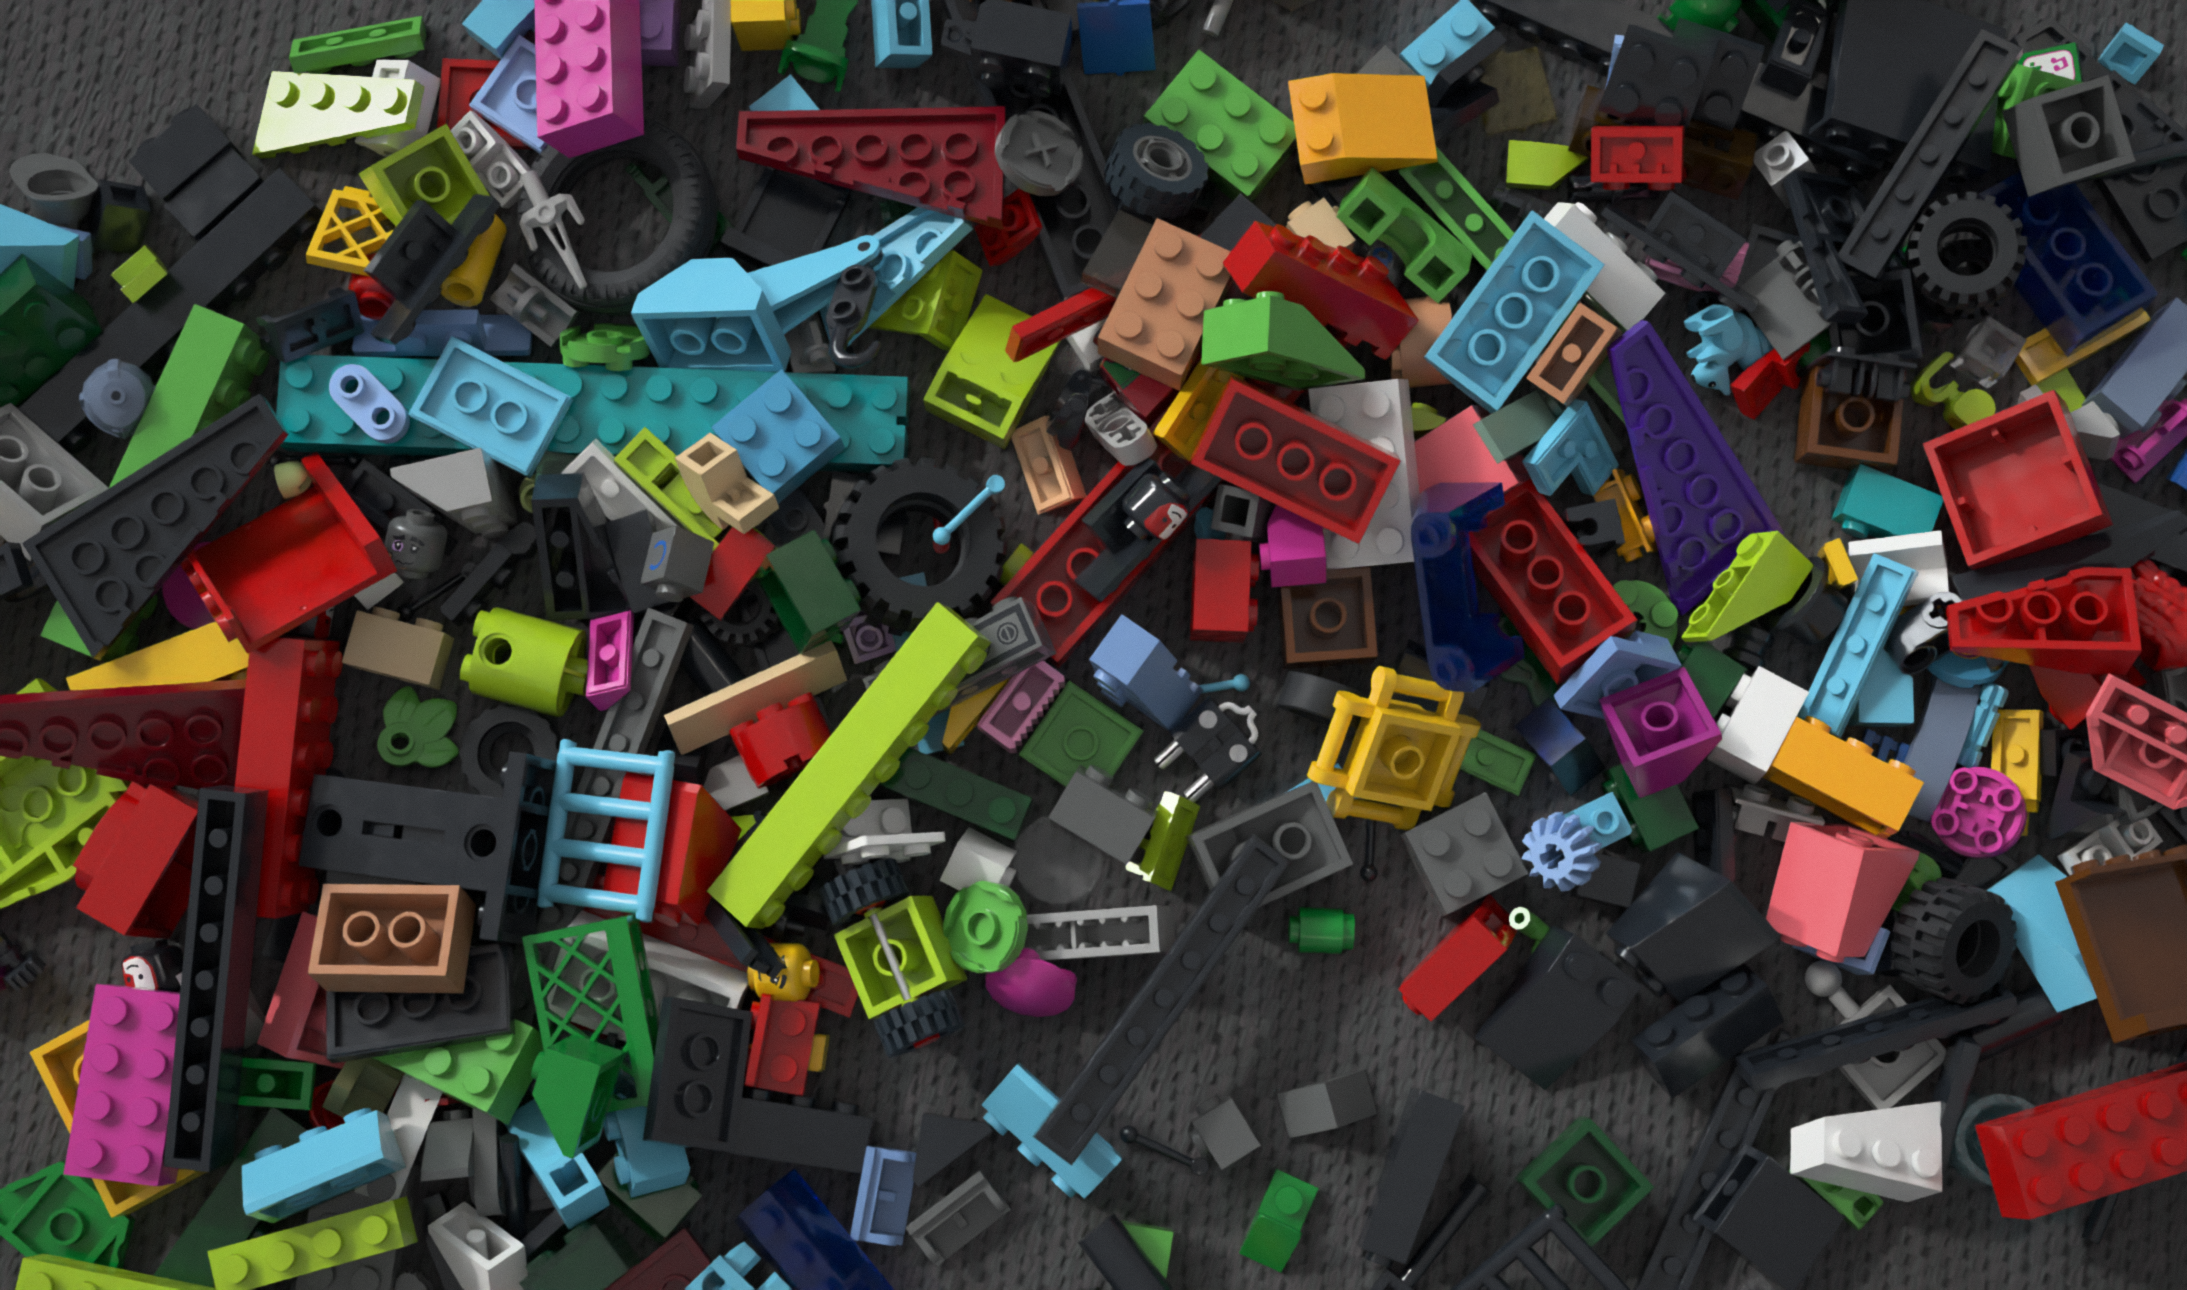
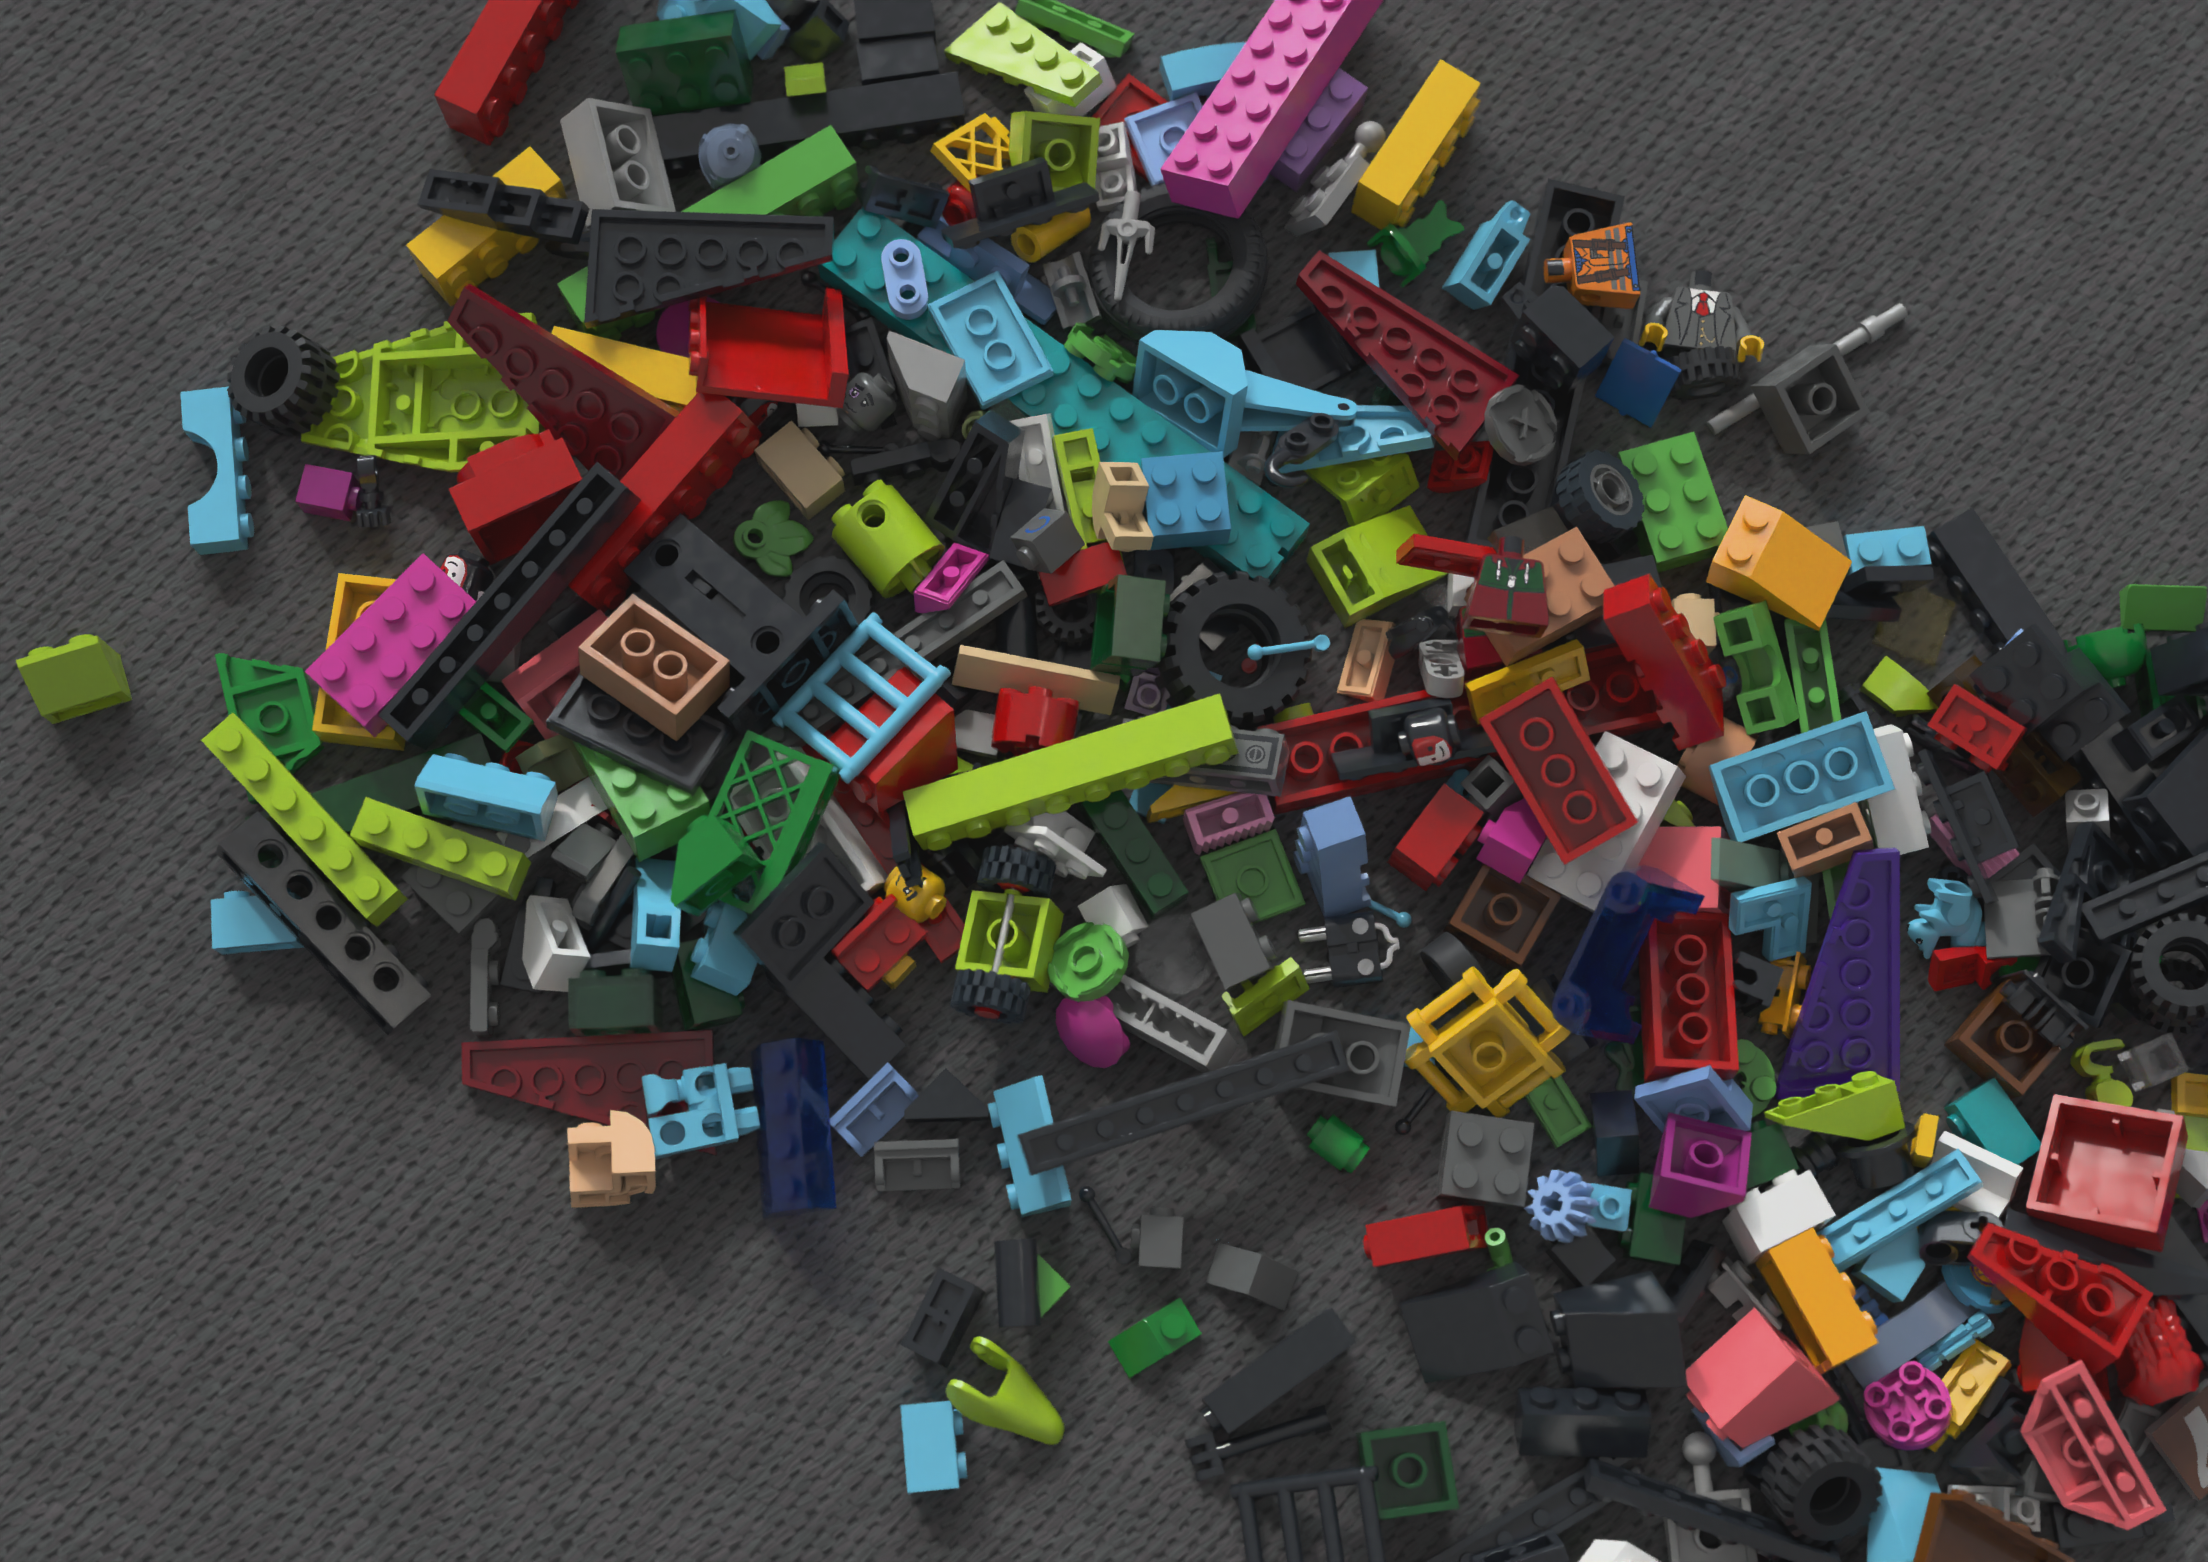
camera: 30 degrees right, 5 degrees down
yellowish green hinge [274,461,311,499] -> none
bright green slope [1201,291,1365,391] -> none
none -> dark red torso [1462,536,1549,639]

